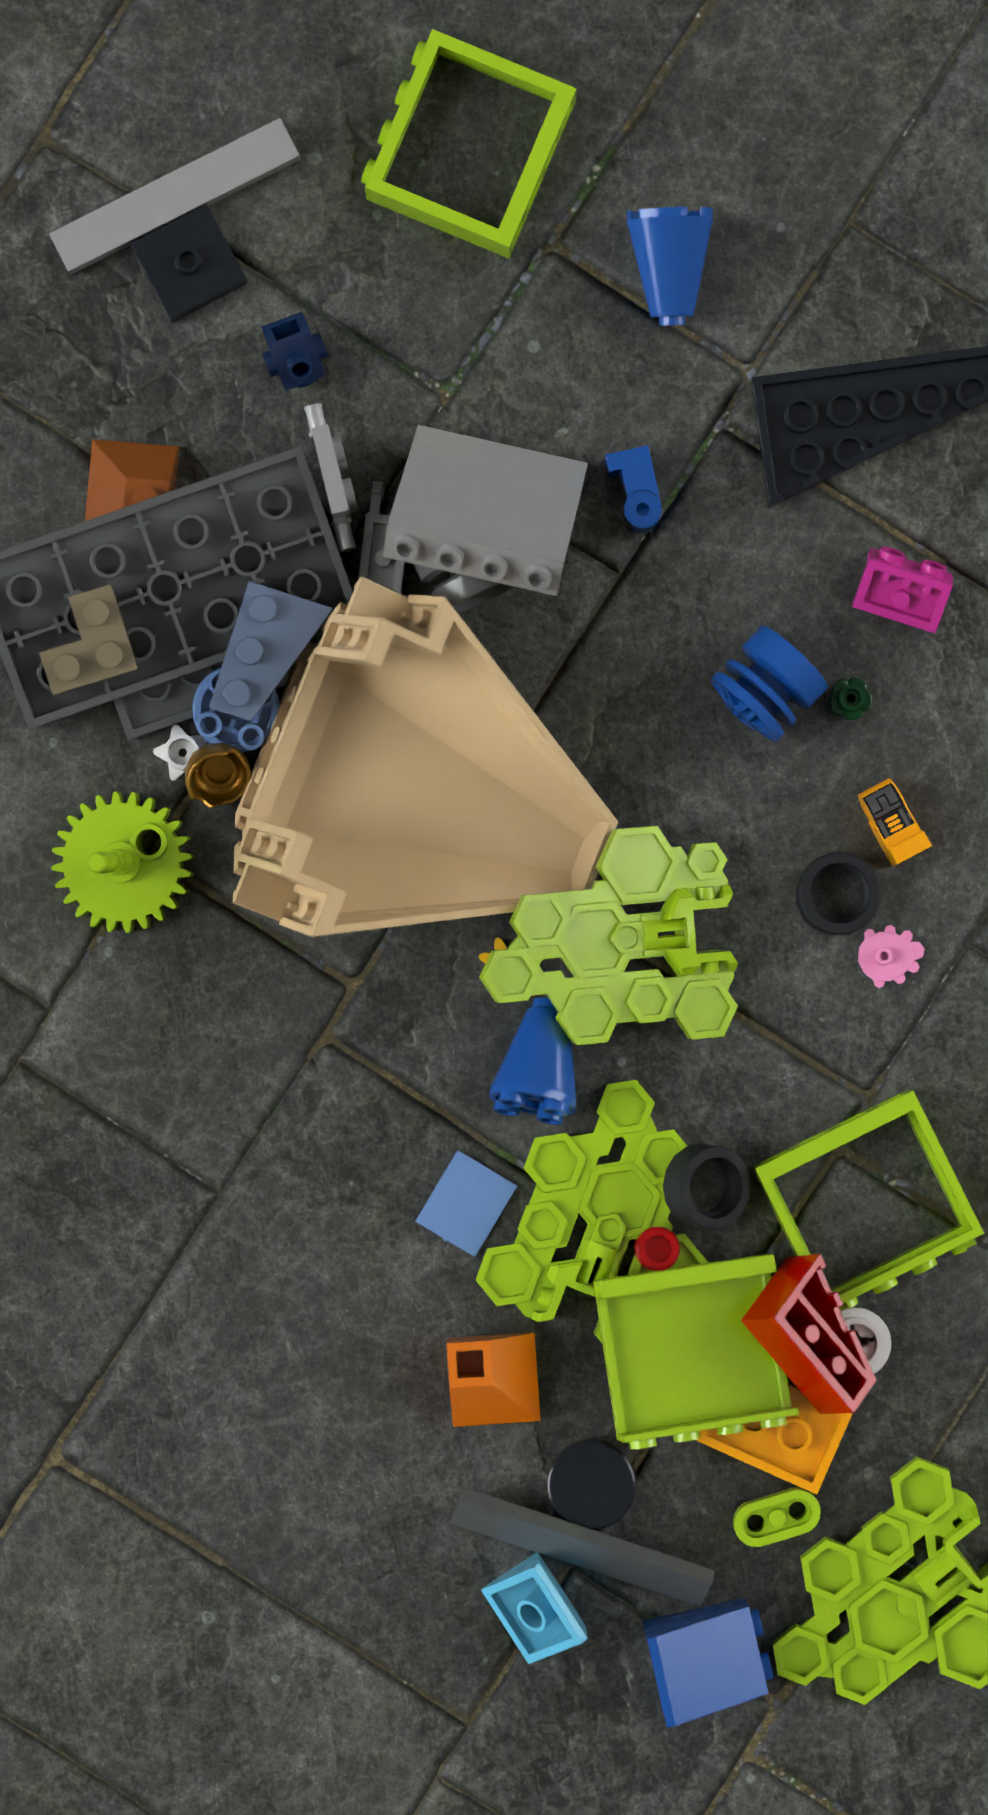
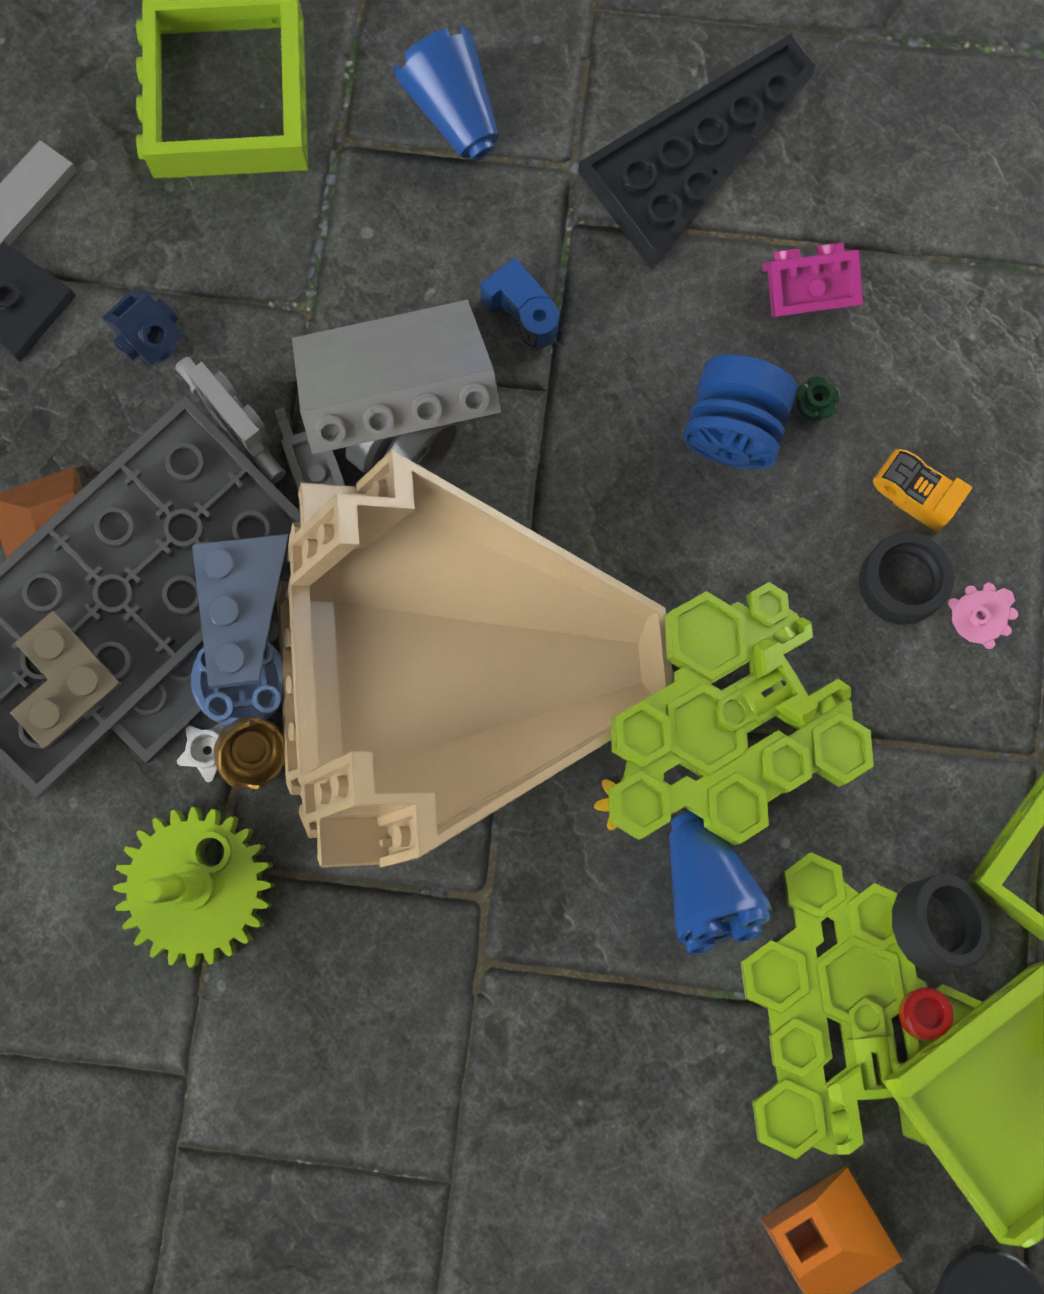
camera: 25 degrees left, 10 degrees down
medium blue window [415,1150,517,1257] -> none

